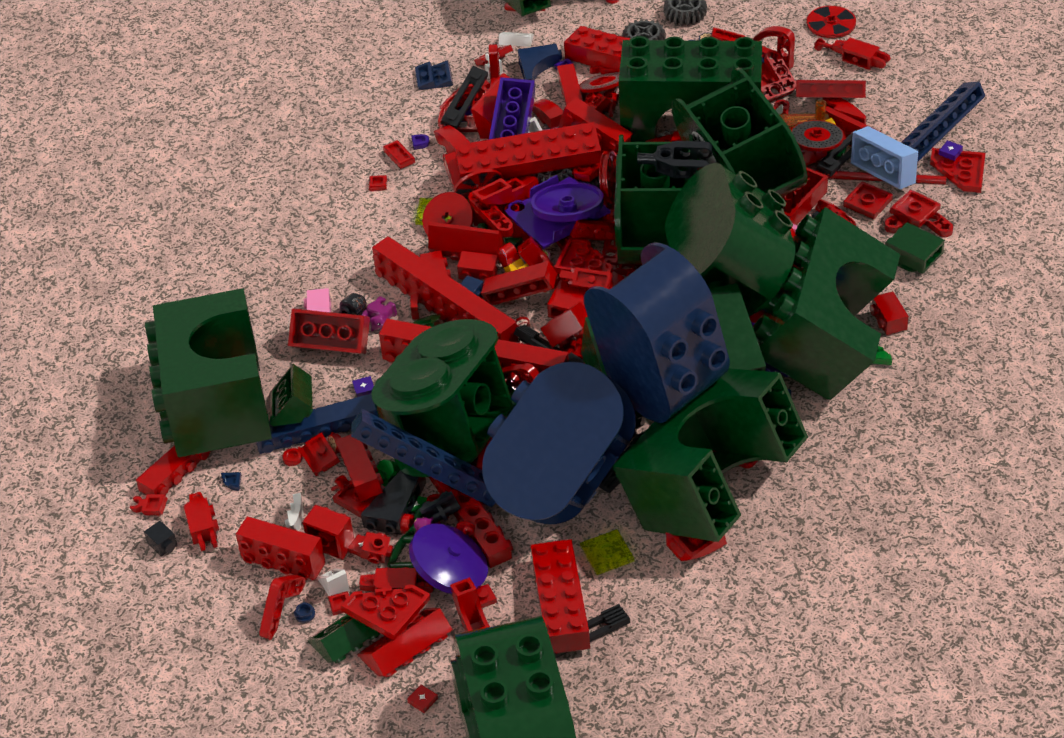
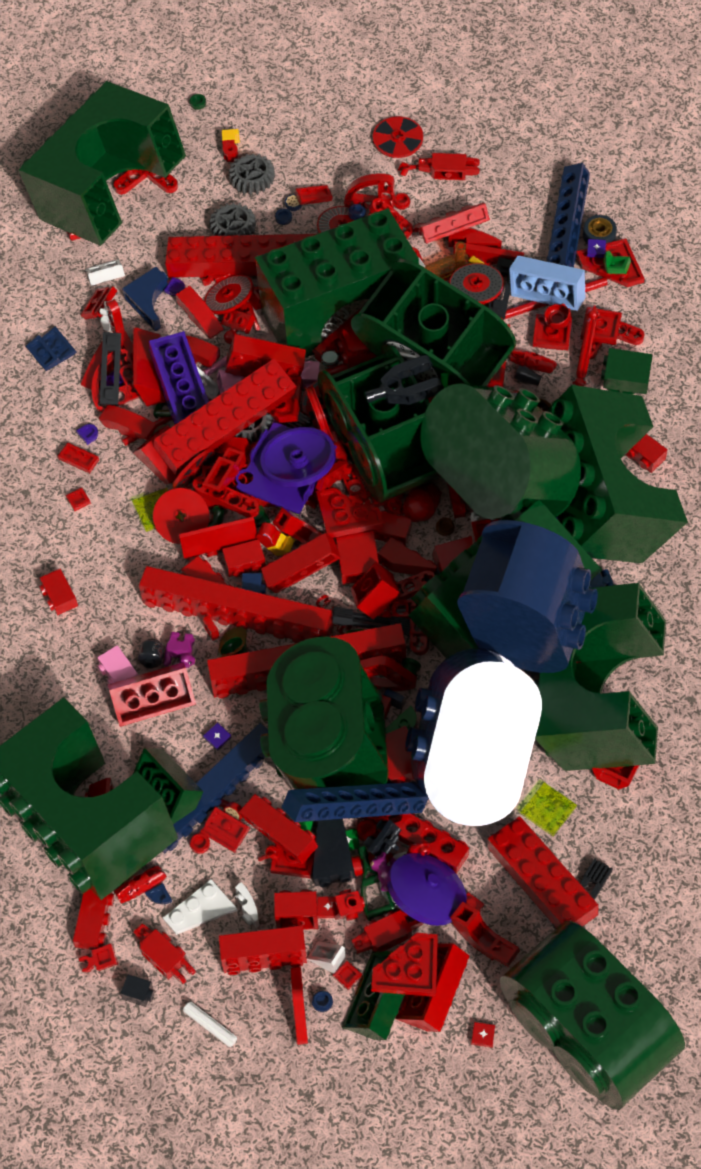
camera: 30 degrees left, 15 degrees up
red hinge [559,267,613,290] -> none
none -> red brick [39,568,78,616]
none -> red hinge [114,865,167,904]
none -> white wing [163,880,237,935]
none -> white axle [183,1002,237,1047]
none -> red plate [394,193,410,210]
none -> red hair [544,303,571,330]
none -> red wheel [572,305,600,387]
none -> wheel [583,215,617,245]
none -> green plate [603,251,631,274]

